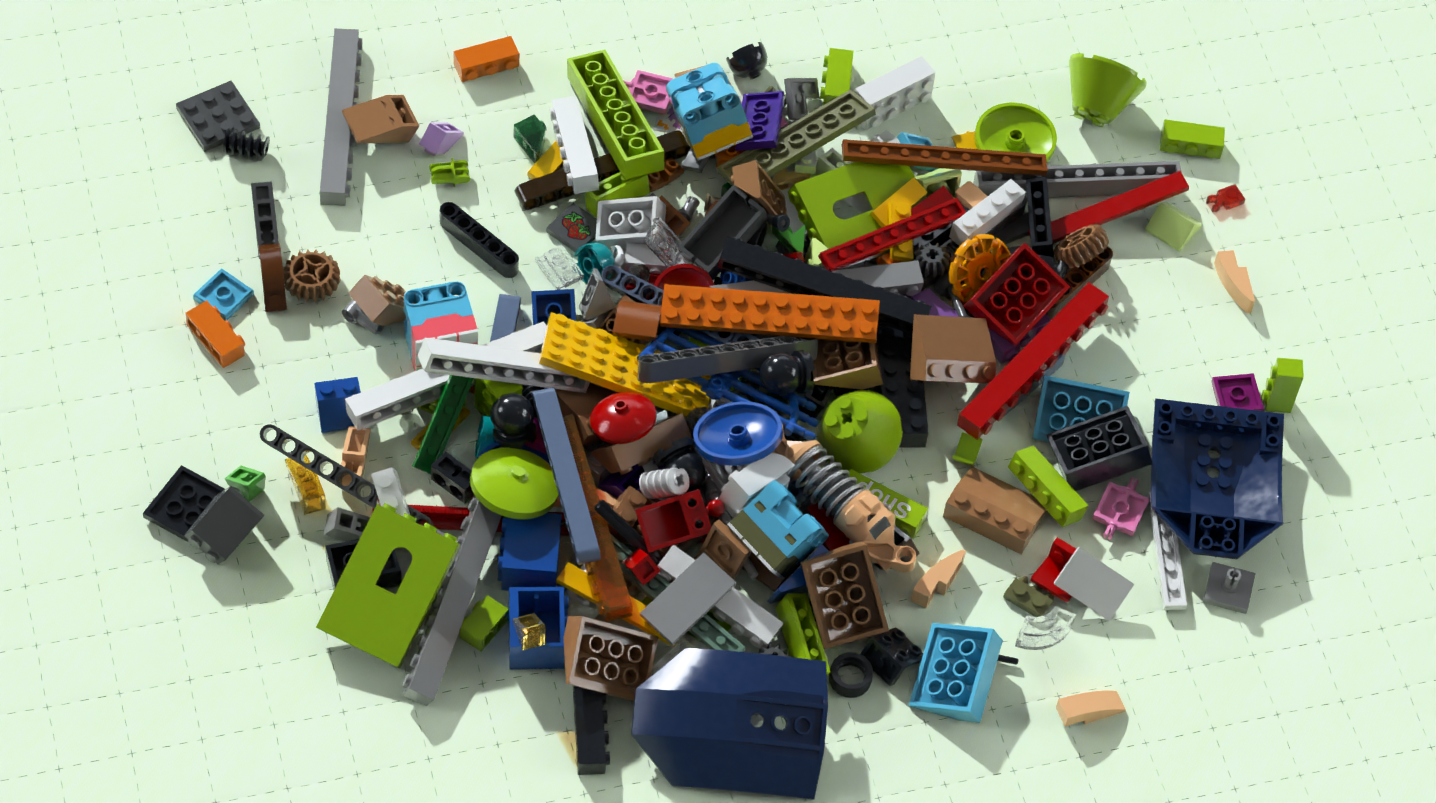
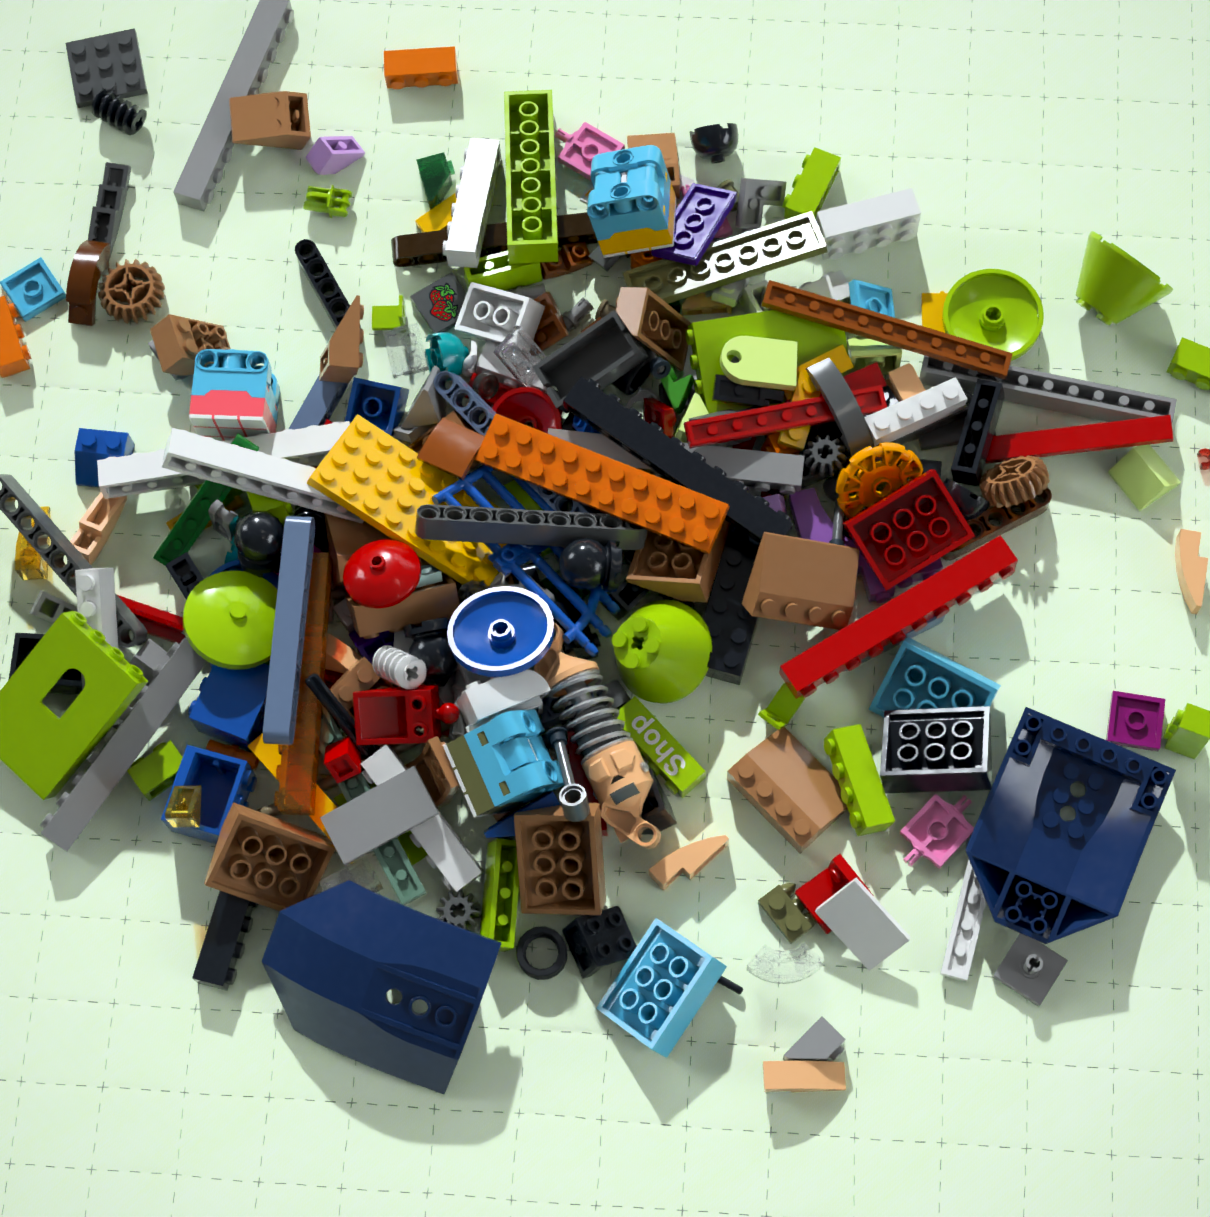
camera: 30 degrees right, 15 degrees up
none -> light grey plate [208,500,238,542]
none -> medium nougat slope [319,295,364,383]
none -> lime bracket [372,295,406,330]
none -> dark grey piece [546,727,590,822]
none -> black hinge [712,374,784,408]
none -> yellowish green tile [720,336,797,391]
none -> light grey slope [783,1016,846,1061]
none -> dark grey slope [806,358,875,458]

